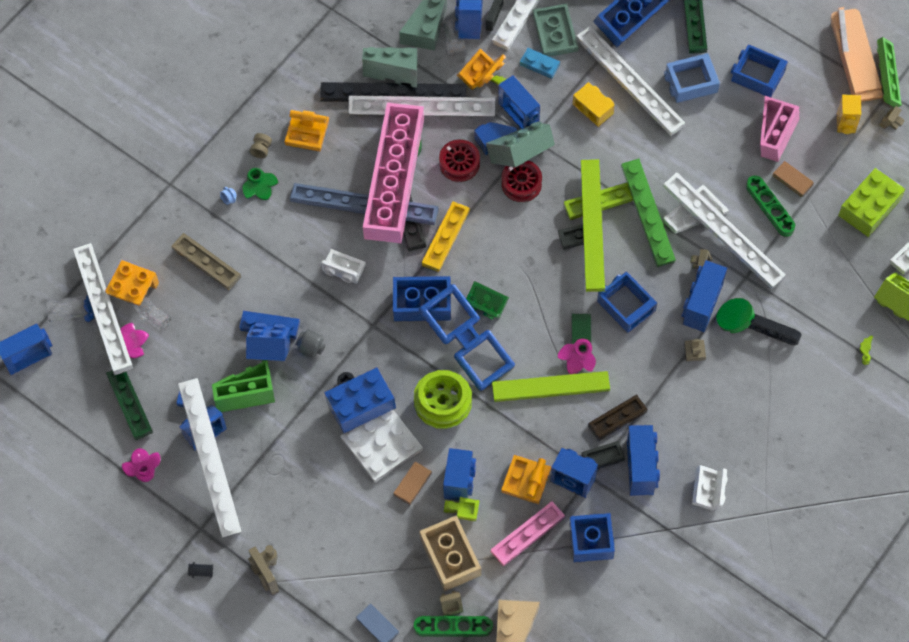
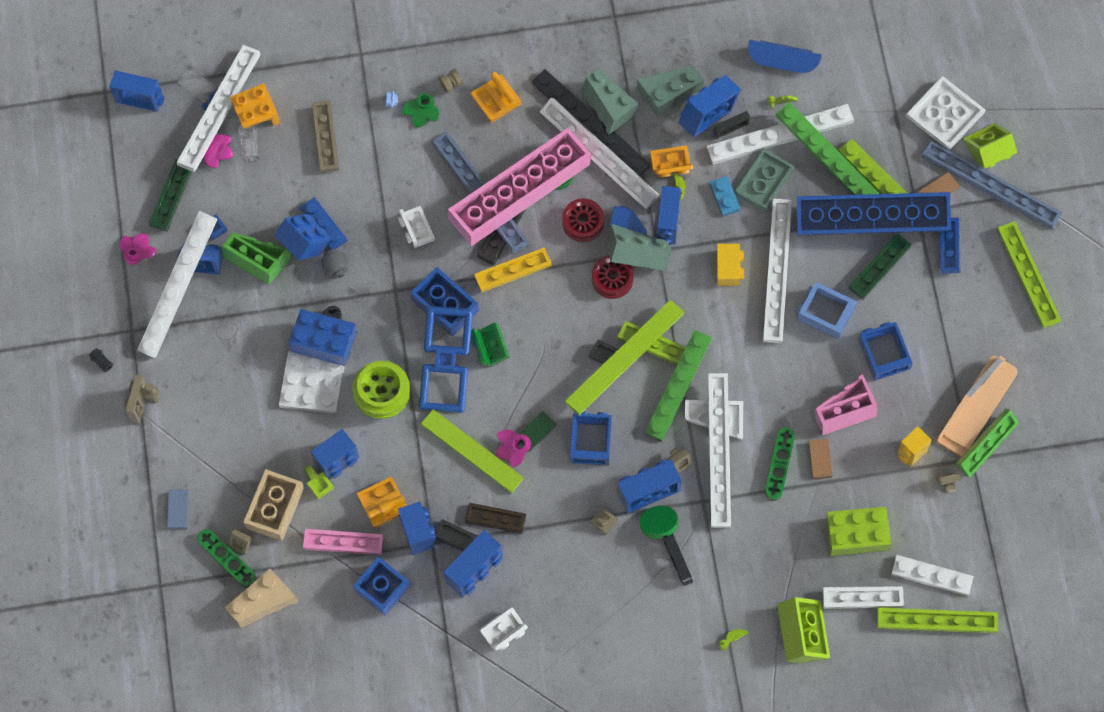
camera: 45 degrees right, 5 degrees up
medium nougat tile [394,462,432,505] -> none

